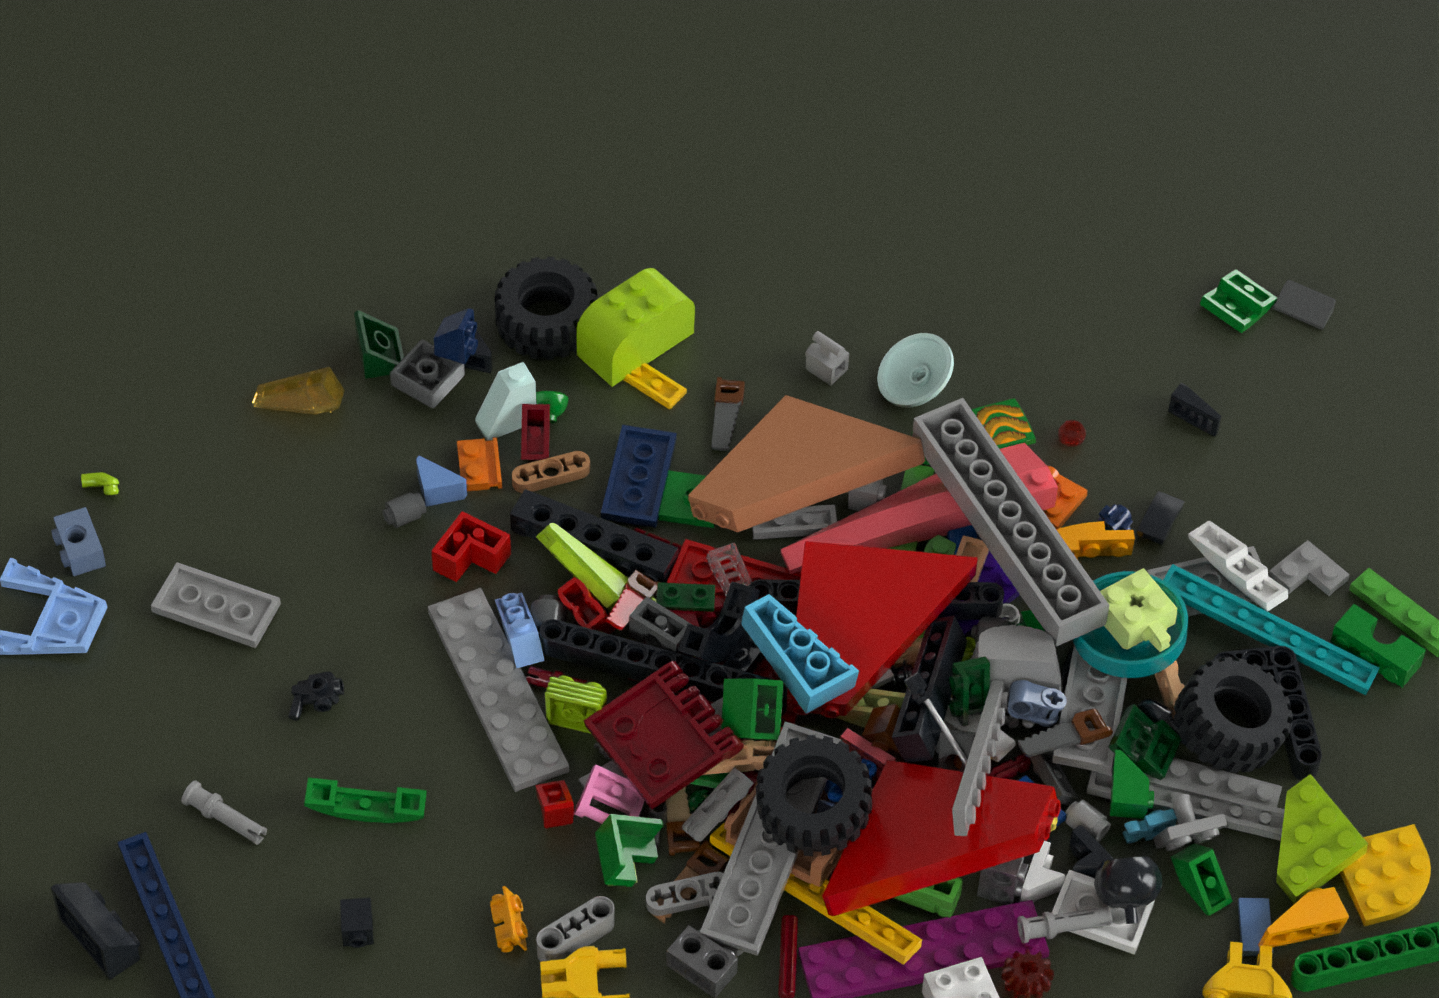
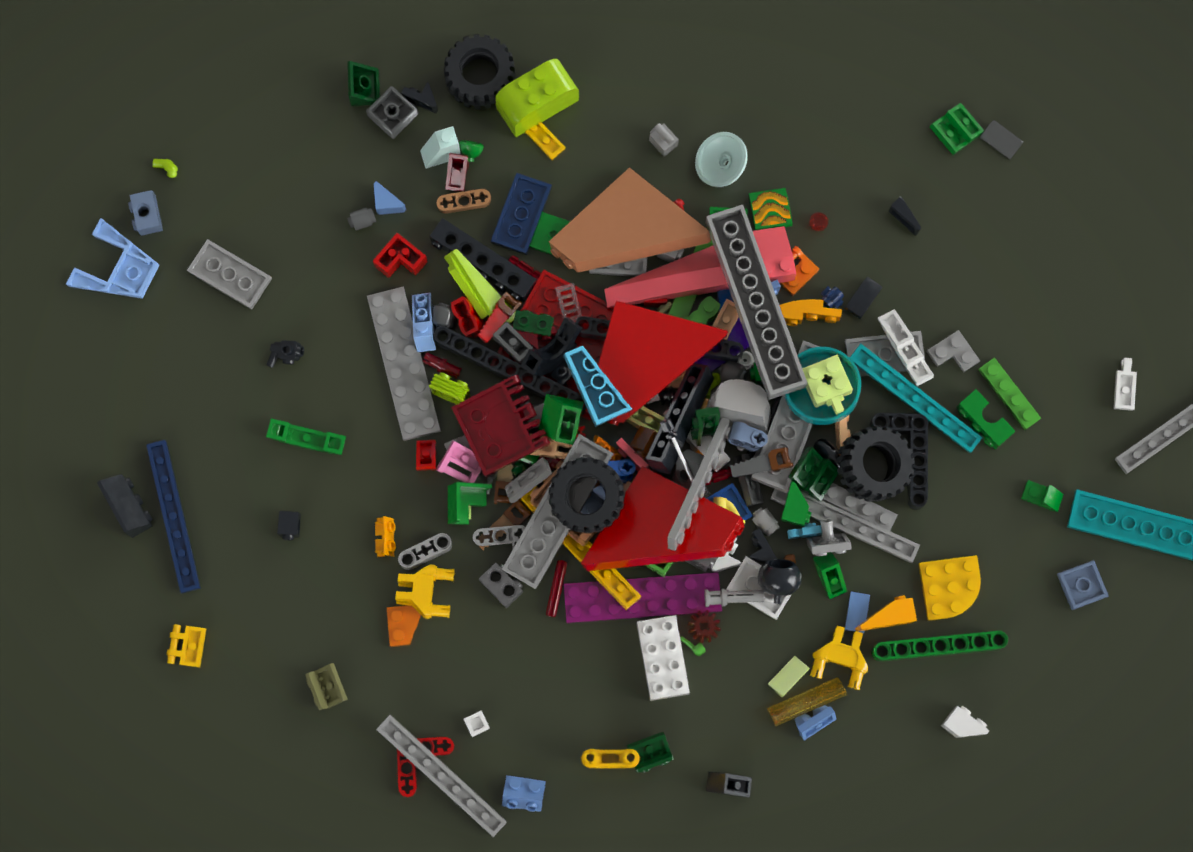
camera: 10 degrees right, 25 degrees up
light grey pin [181,780,267,845] -> none
clear yellow slope [252,367,345,415] -> none
dark blue slope [434,308,478,364] -> none
orange plate [457,437,502,491] -> none
dark grey piece [711,377,745,451] -> none
lime brick [1276,774,1368,904] -> none

